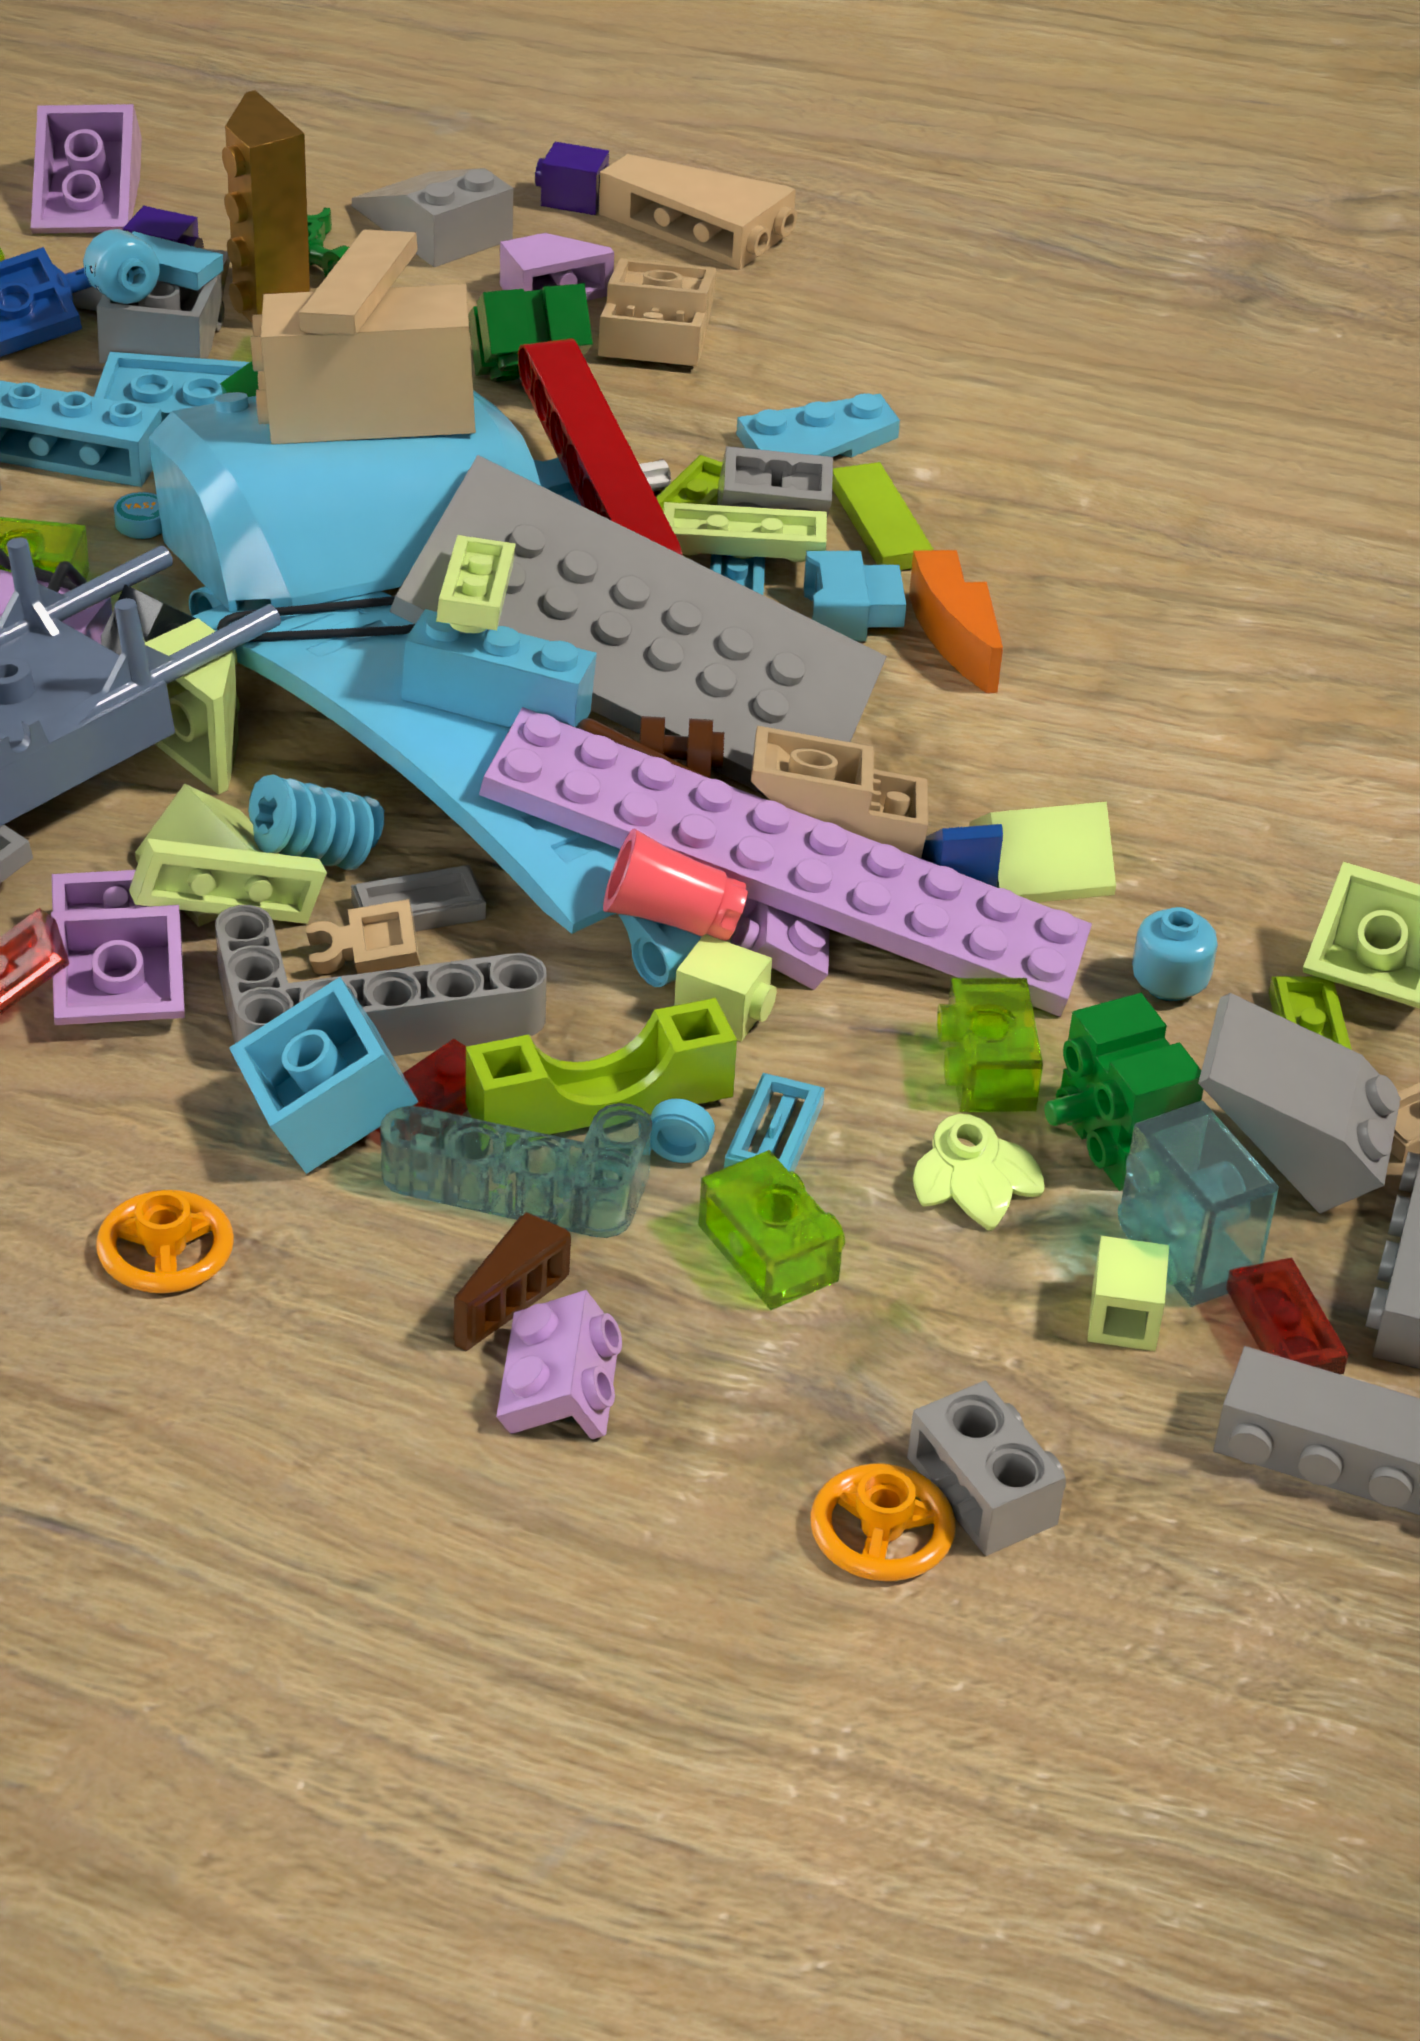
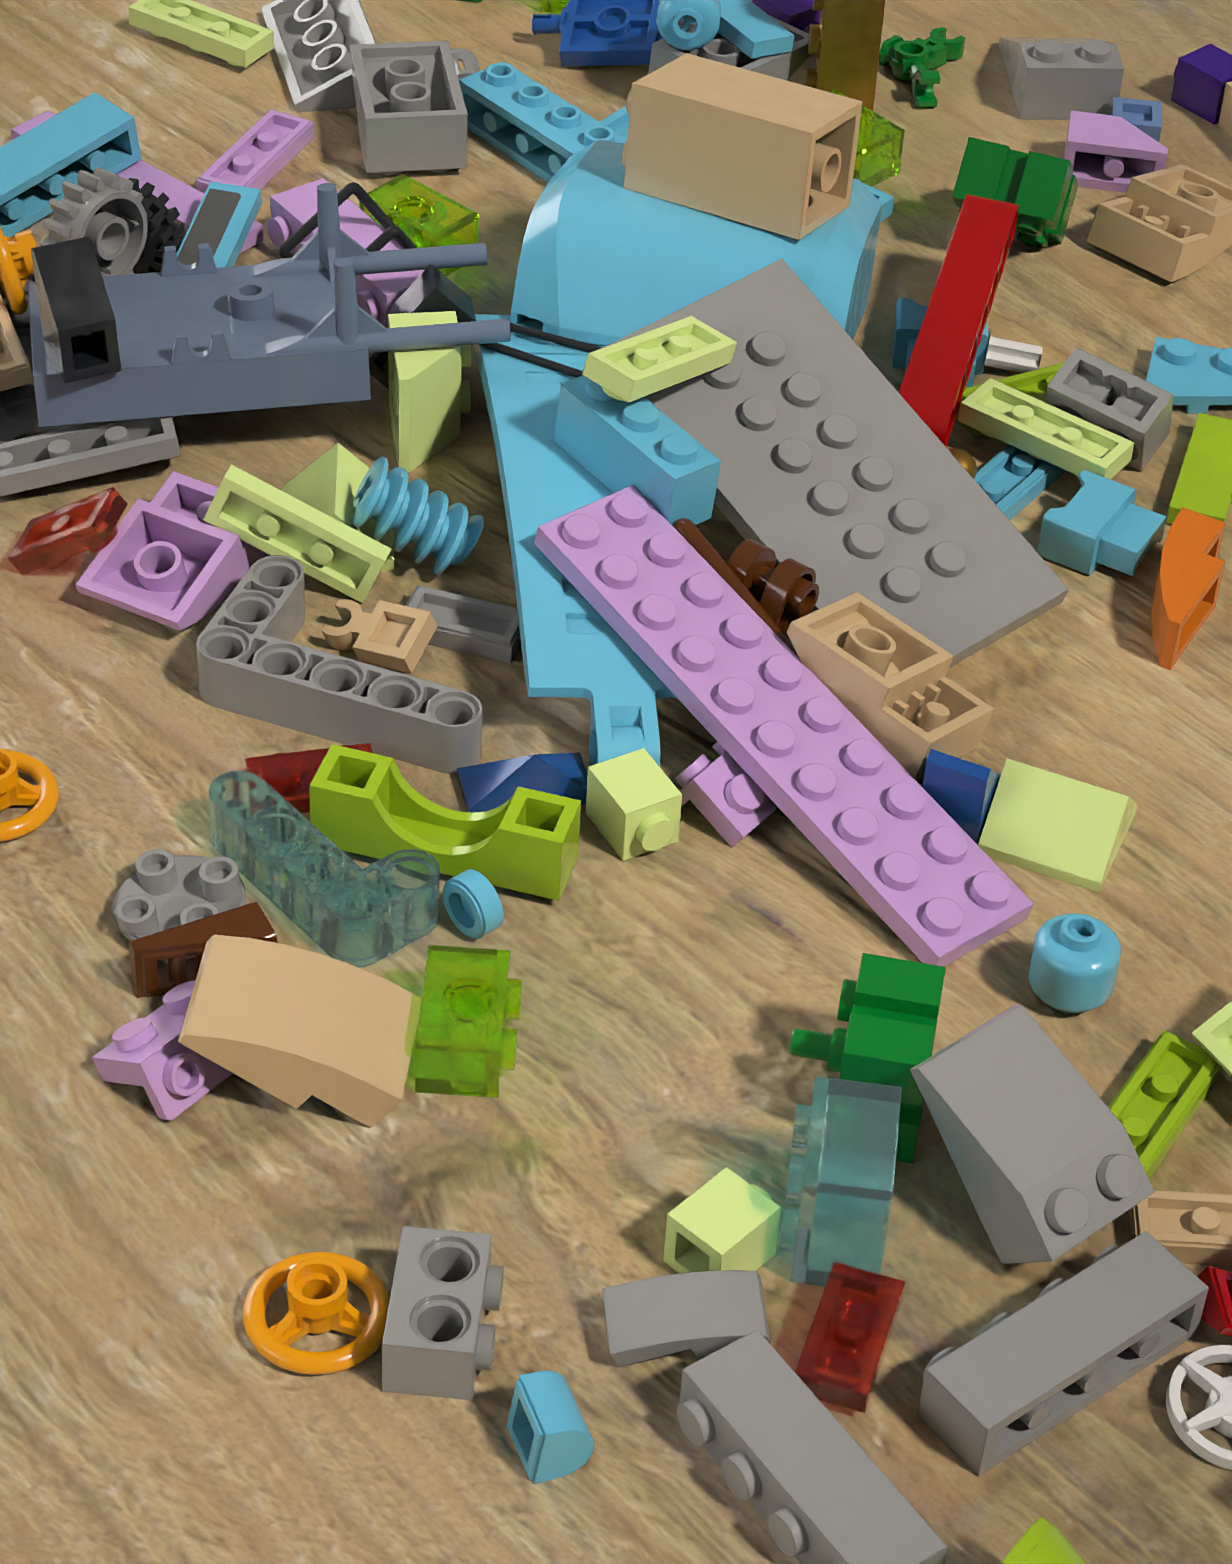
camera: 35 degrees right, 0 degrees up
medium azure brick [229,977,418,1174] -> none
tan tile [298,229,418,336] -> none
coral plant [603,828,748,941] -> none
medium azure tile [724,1073,825,1190] -> none
yellowish green plate [913,1114,1044,1231] -> none
clear neon green brick [937,978,1043,1112] -> none
none -> light grey dish [113,849,246,941]
none -> tan slope [178,935,423,1128]
none -> blue slope [457,752,588,813]
none -> medium azure brick [506,1371,594,1484]
none -> light grey slope [602,1270,771,1367]
none -> medium blue plate [1110,97,1162,142]

